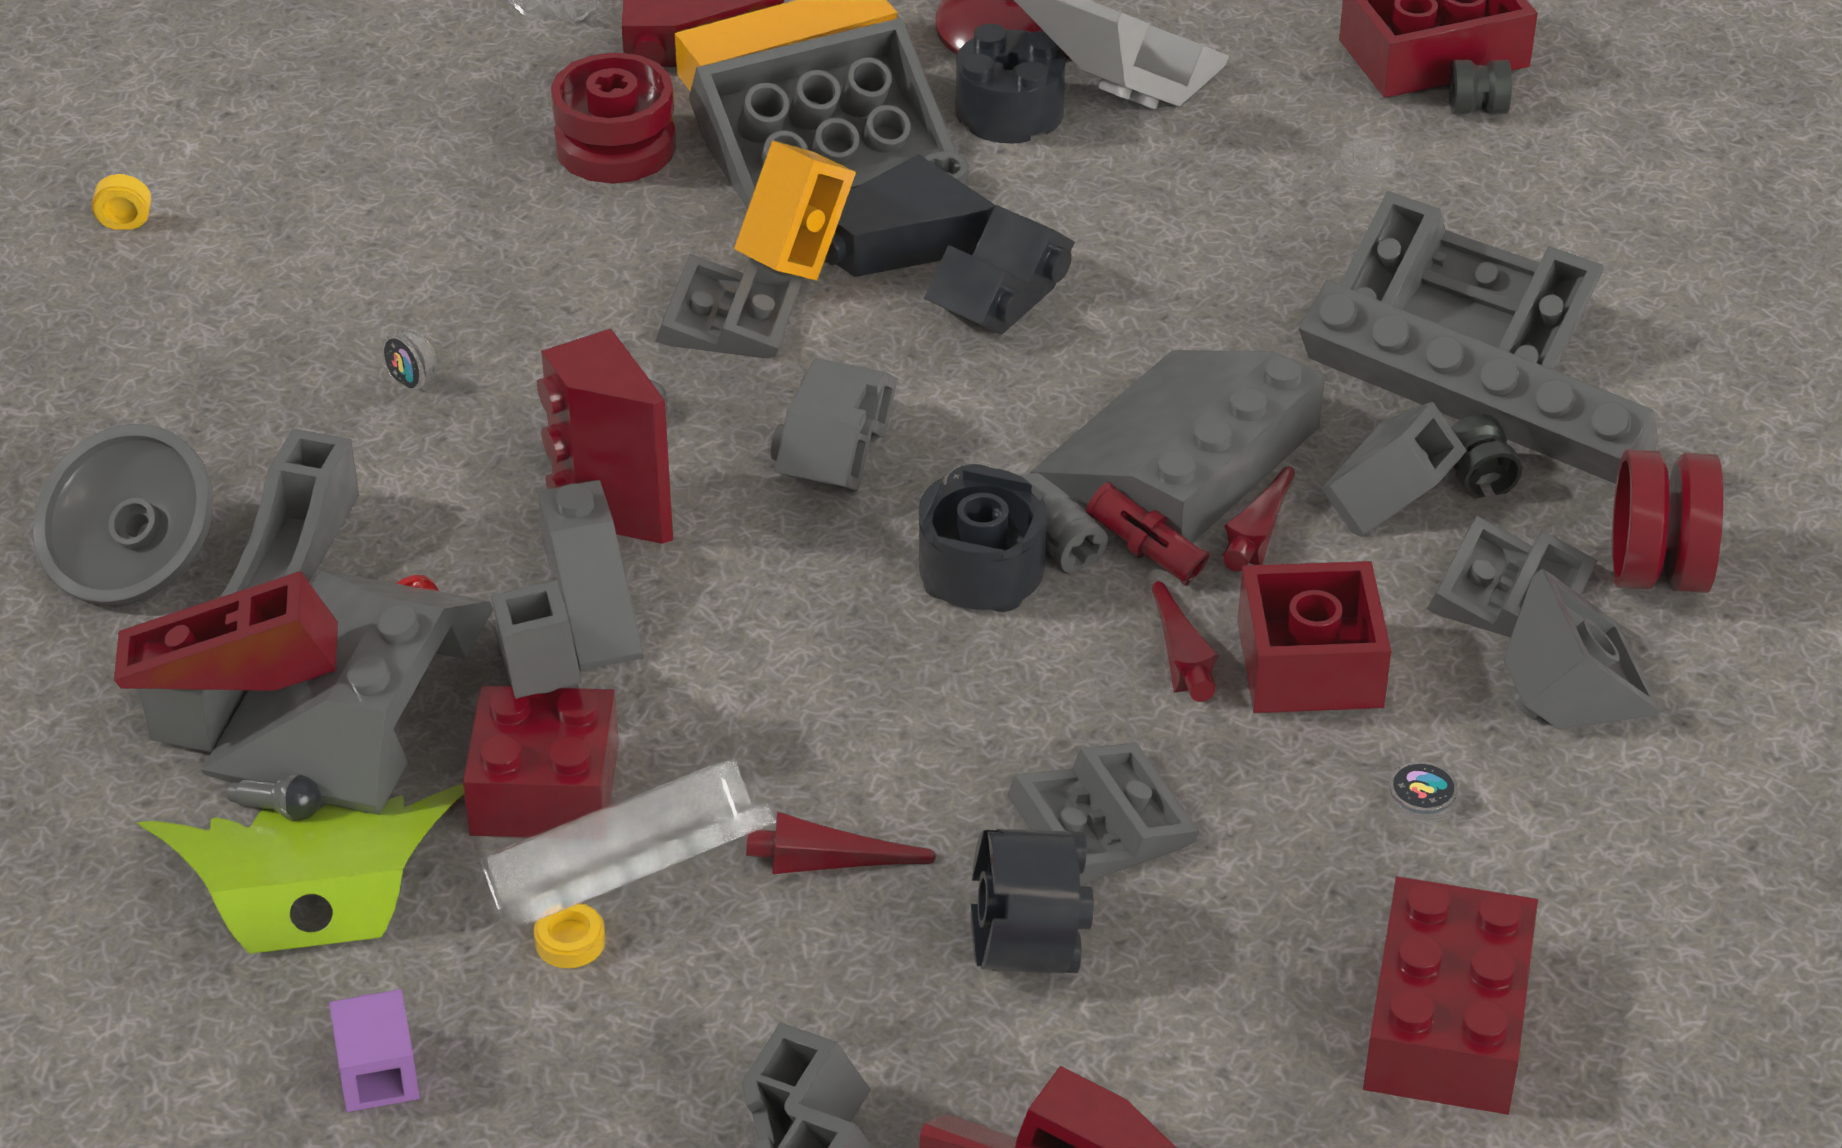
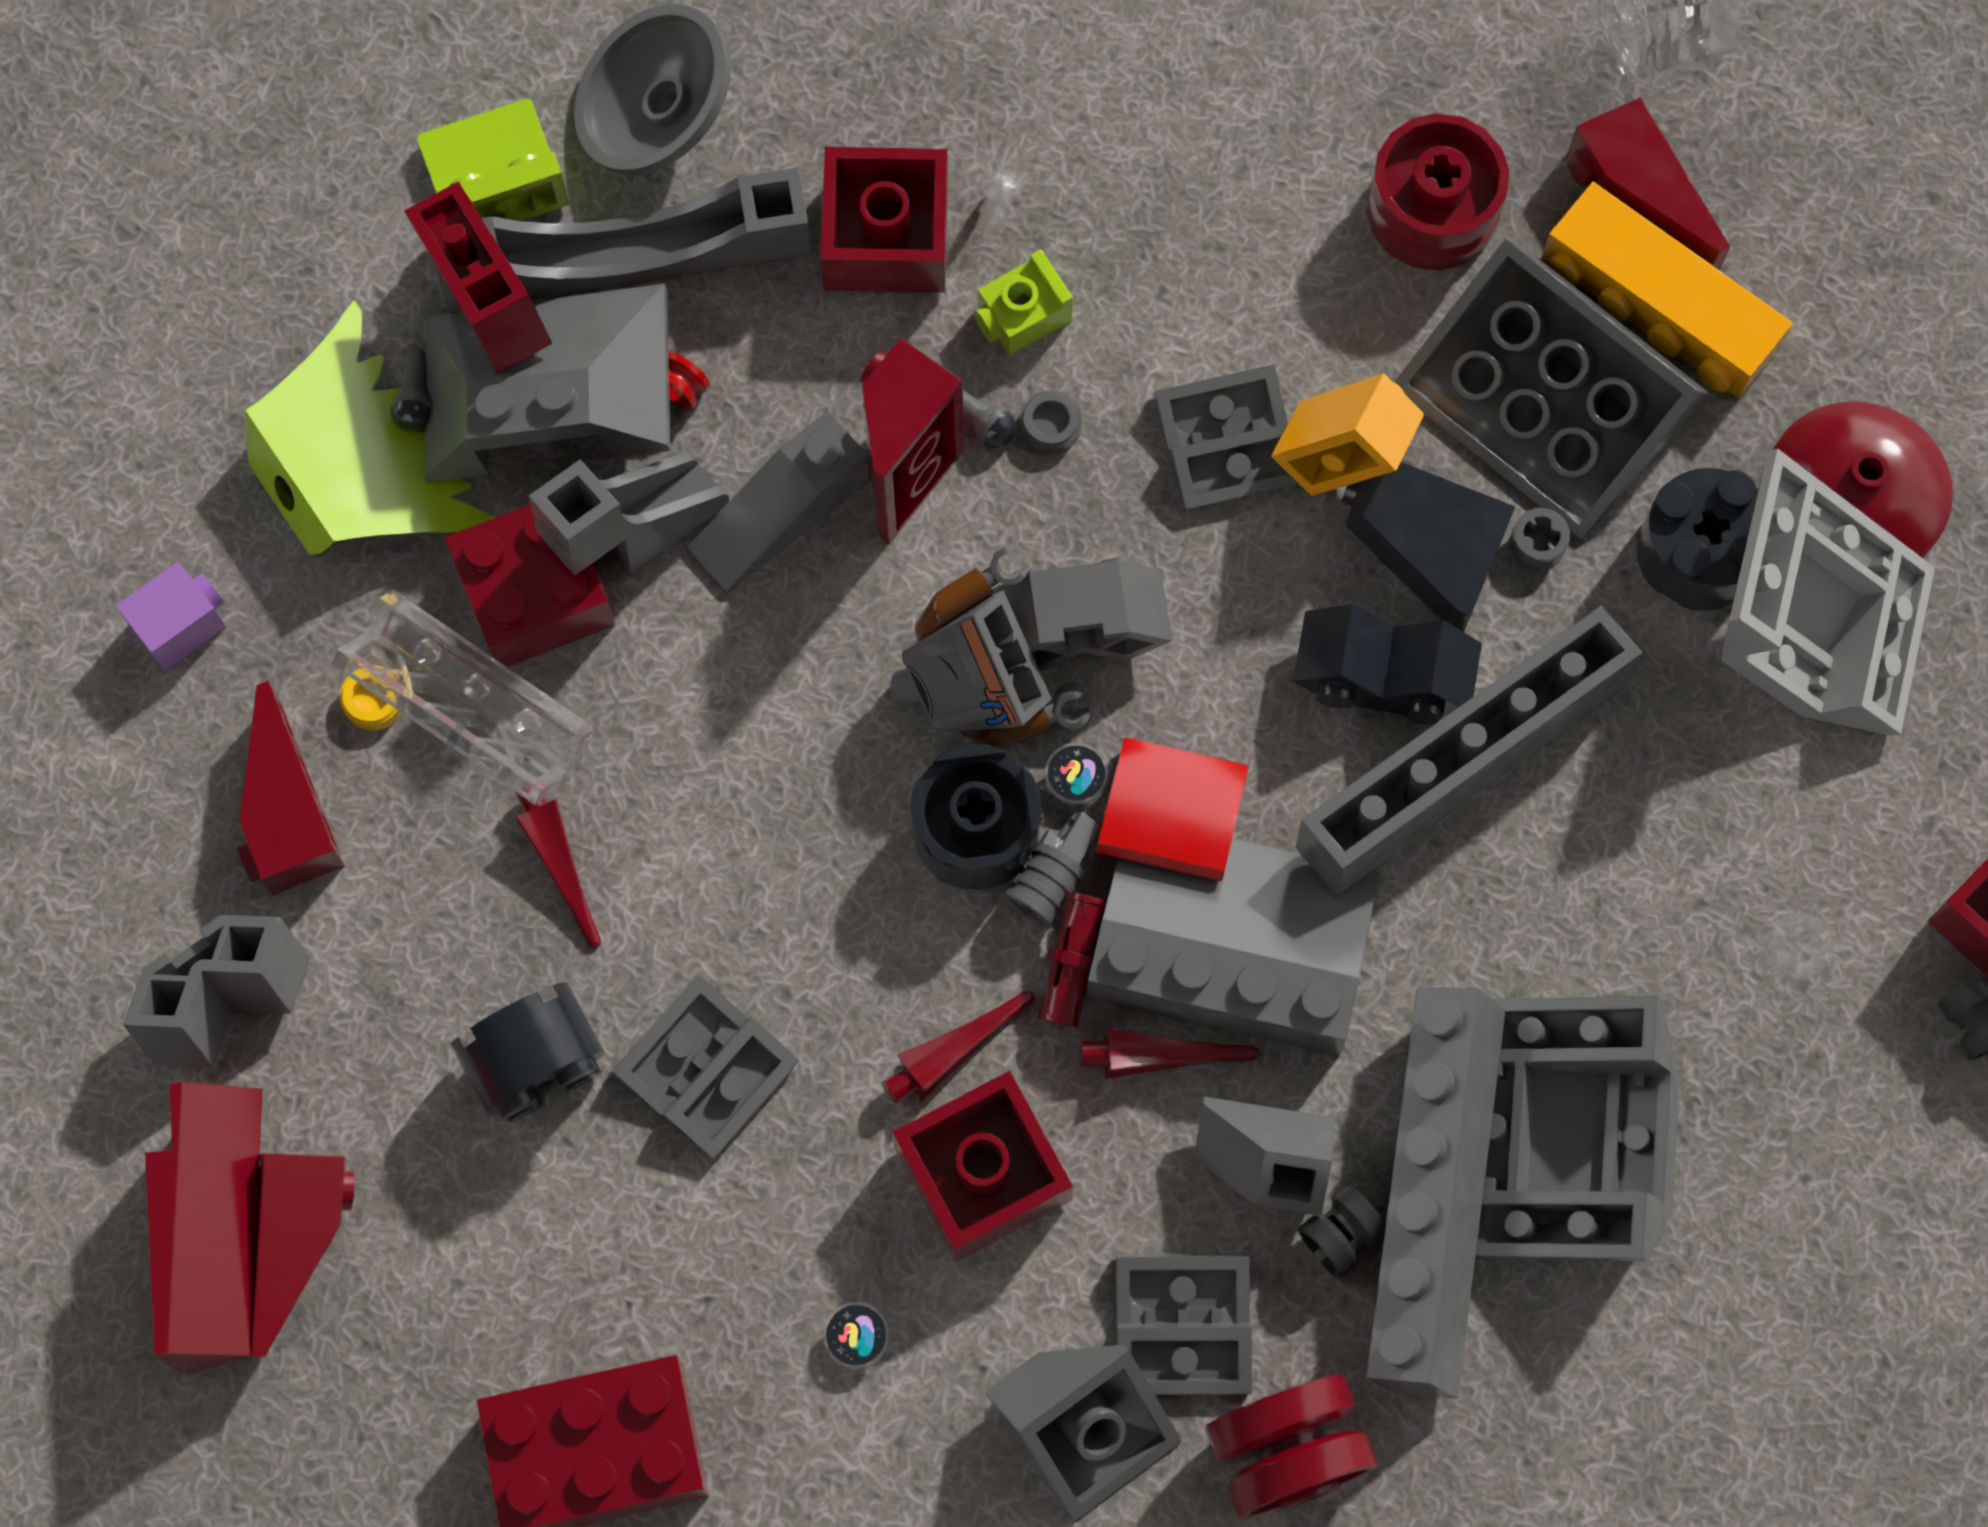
camera: 65 degrees right, 30 degrees up
none -> dark red slope [237,680,345,895]
none -> lime bracket [417,99,570,221]
none -> dark red brick [820,146,949,293]
none -> torso [891,543,1090,748]
none -> lime brick [973,249,1073,356]
none -> slope [1096,737,1249,881]
none -> dark grey brick [1295,606,1643,896]

